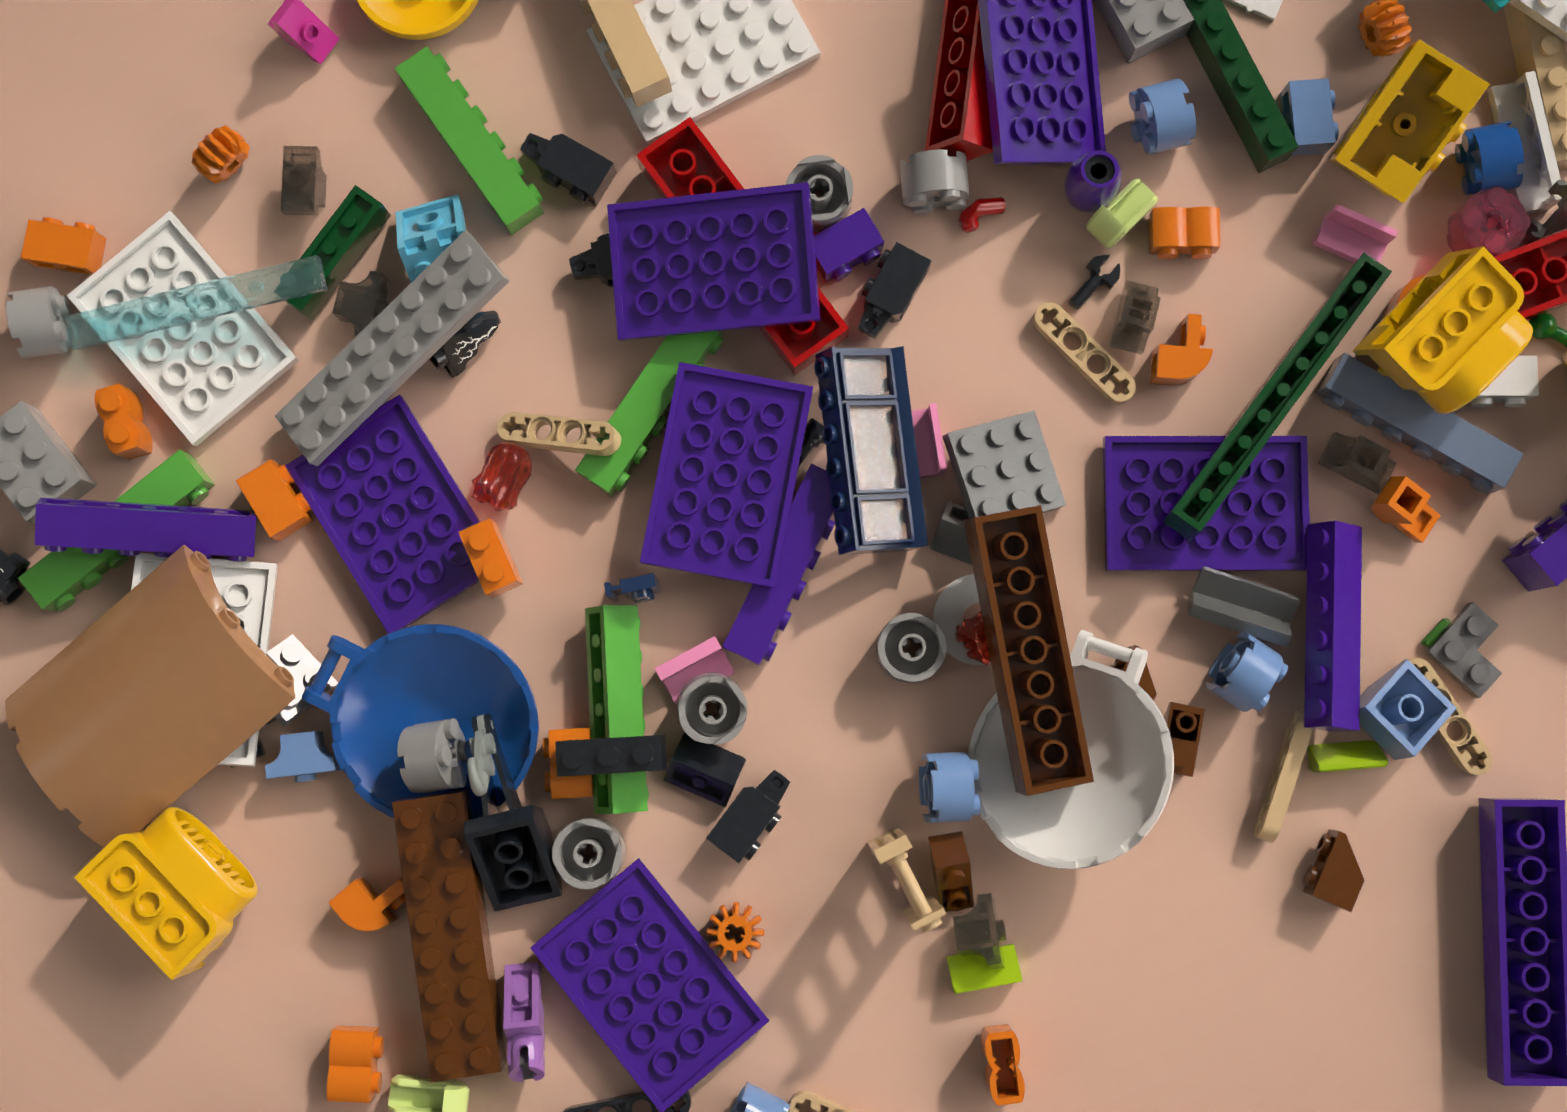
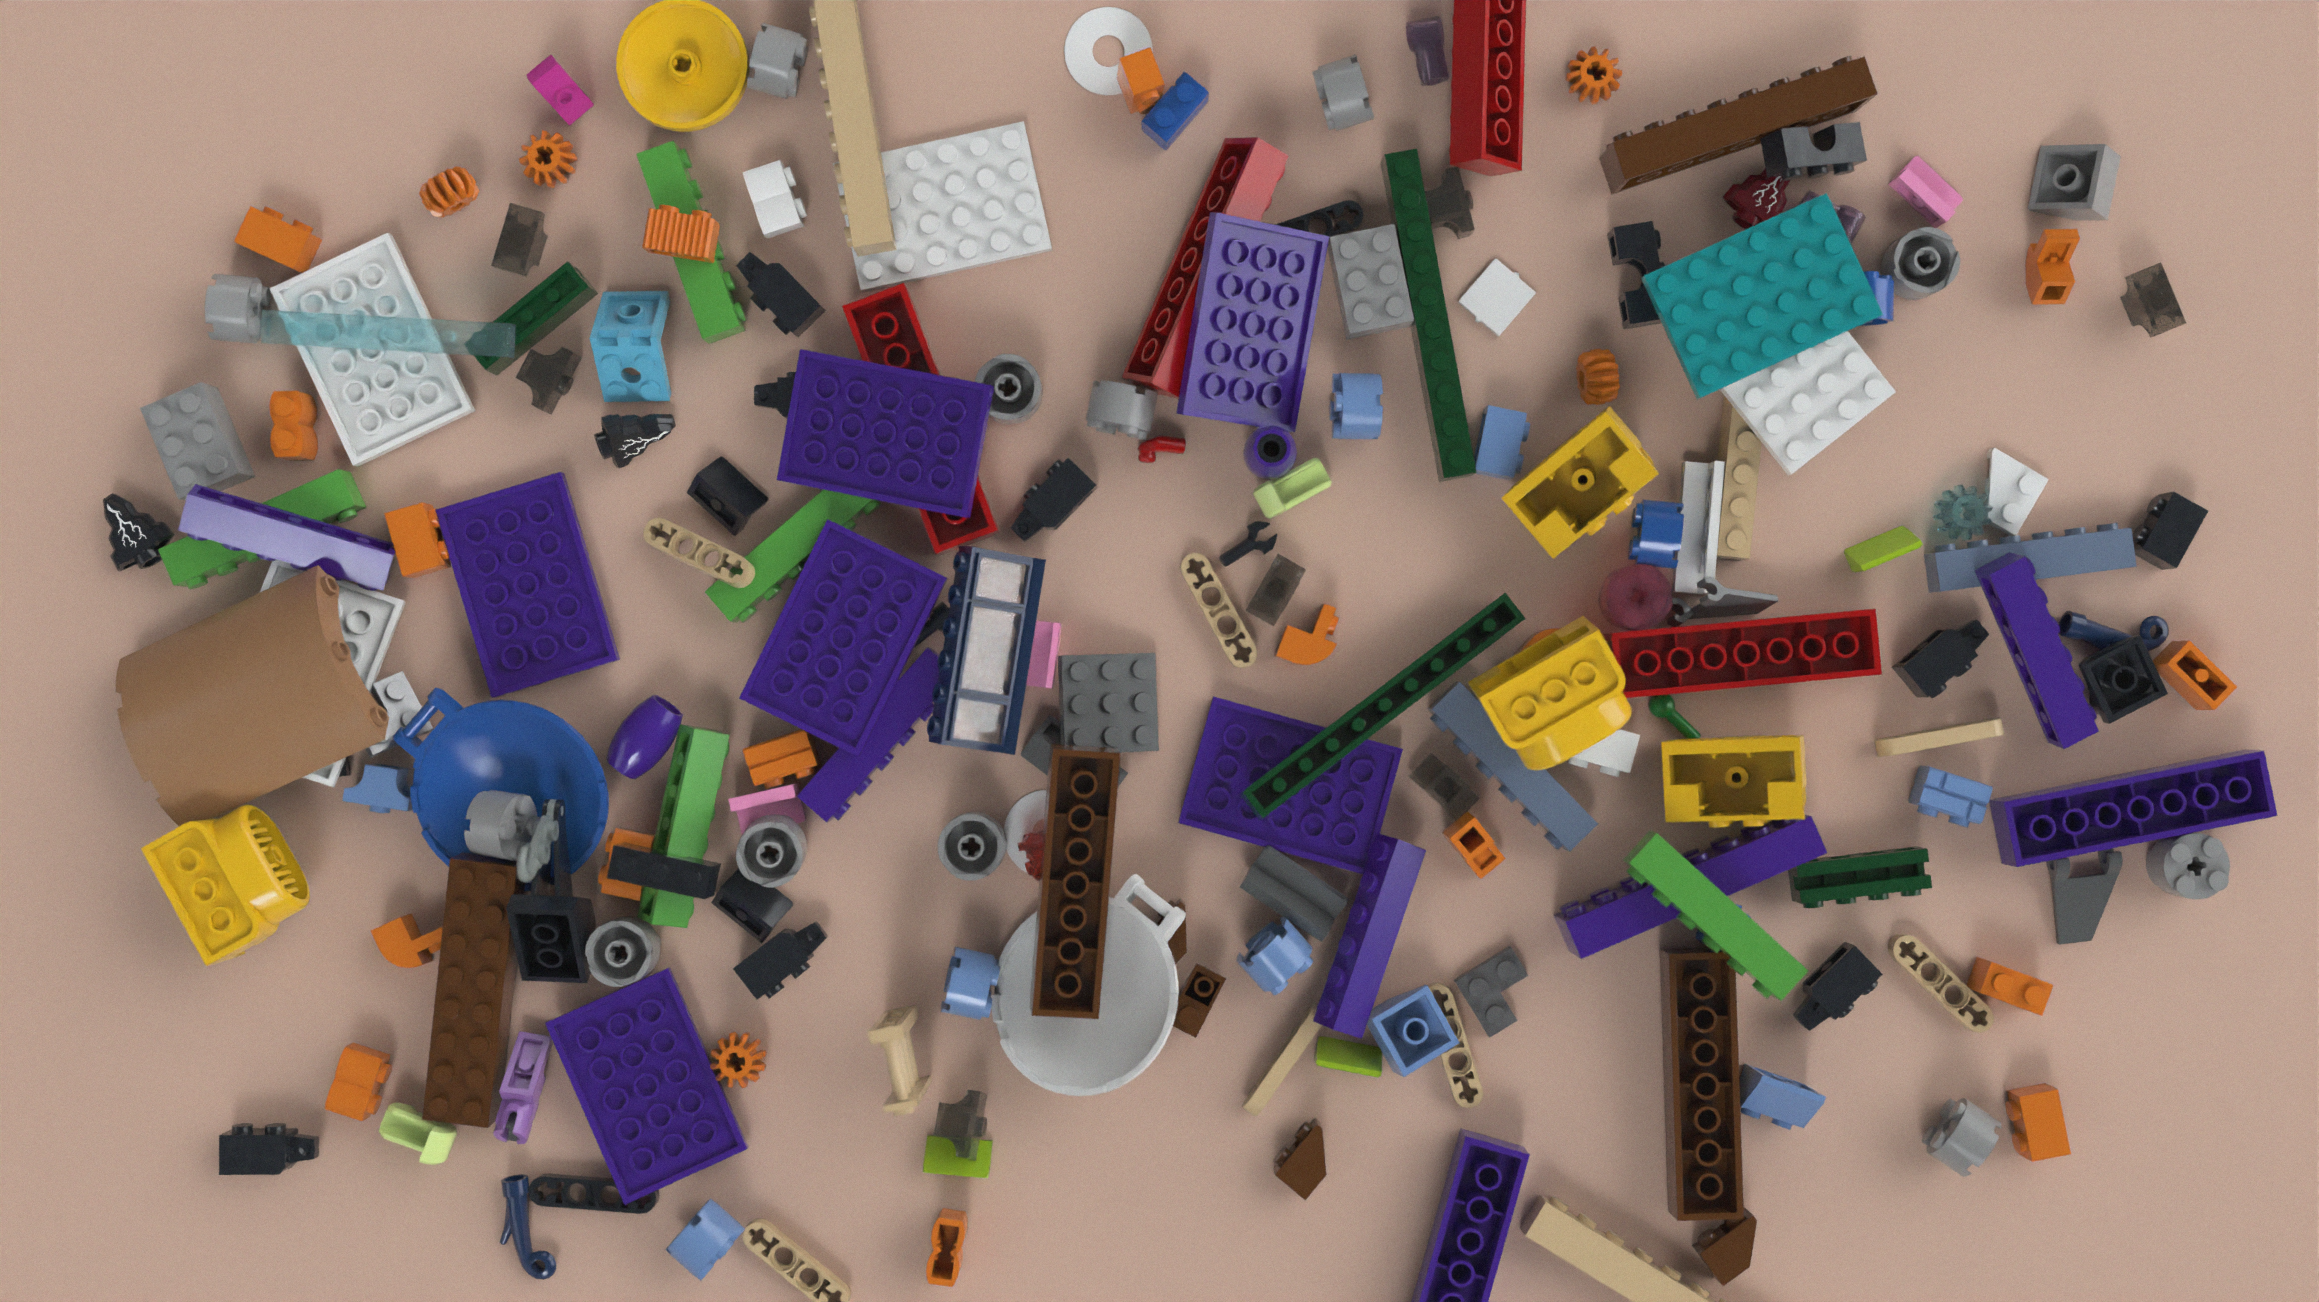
camera: 15 degrees right, 5 degrees up
light grey plate [275,231,509,466] -> none
orange brick [458,518,523,598] -> none
clear red piece [470,441,532,512] -> none
dark blue plate [604,573,661,603] -> none
dark purple brick [814,208,884,282] -> none
reddish brown slope [928,831,974,912] -> none
orange brick [1148,206,1220,260] -> none
bright pink panel [1312,204,1398,264] -> none
bright green leg [1421,617,1451,647] -> none
none -> orange gear [519,130,578,188]
none -> dark purple piece [606,695,683,779]
none -> orange brick [642,204,720,263]
none -> black panel [687,457,768,536]
none -> white brick [743,160,807,239]
none -> orange brick [743,729,821,790]

